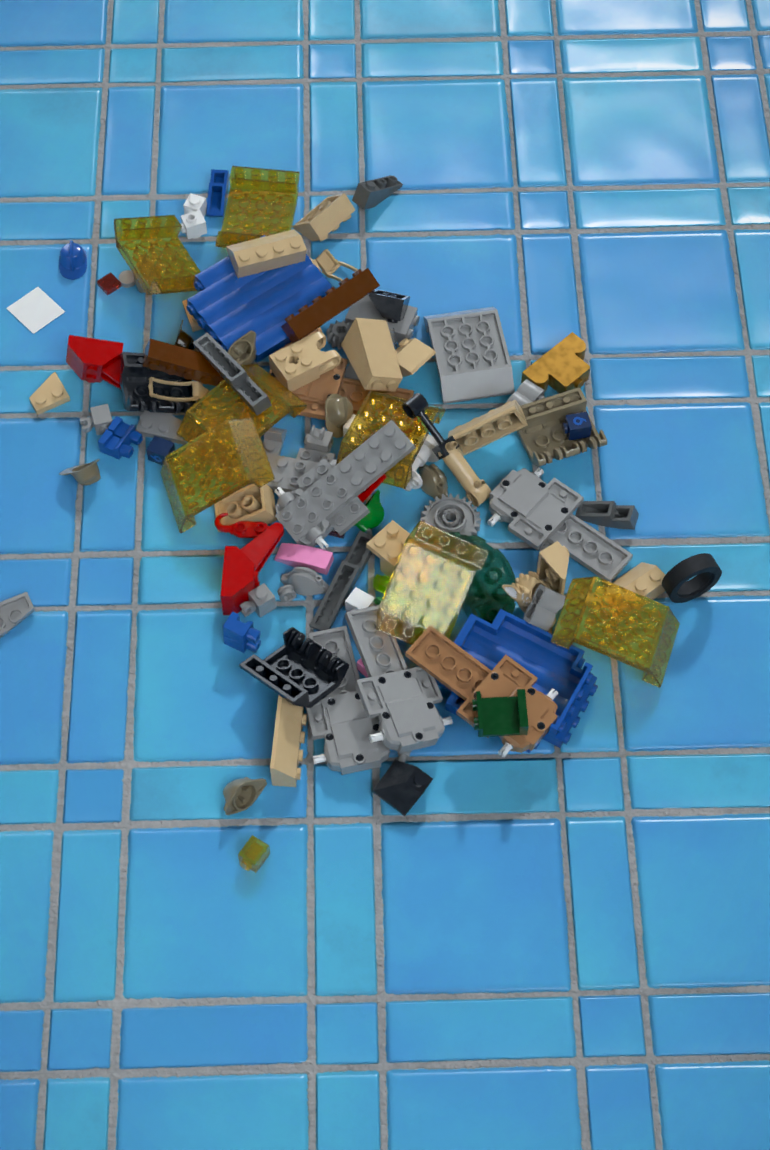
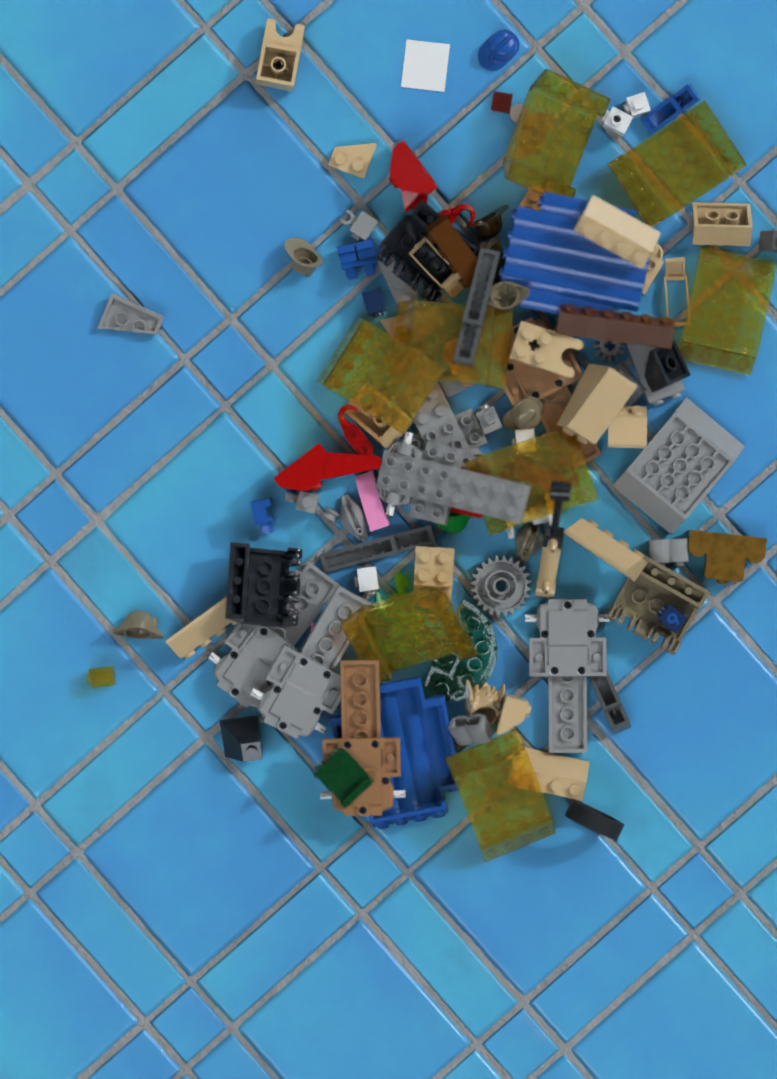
camera: 45 degrees right, 30 degrees up
none -> clear yellow slope [678,246,776,375]

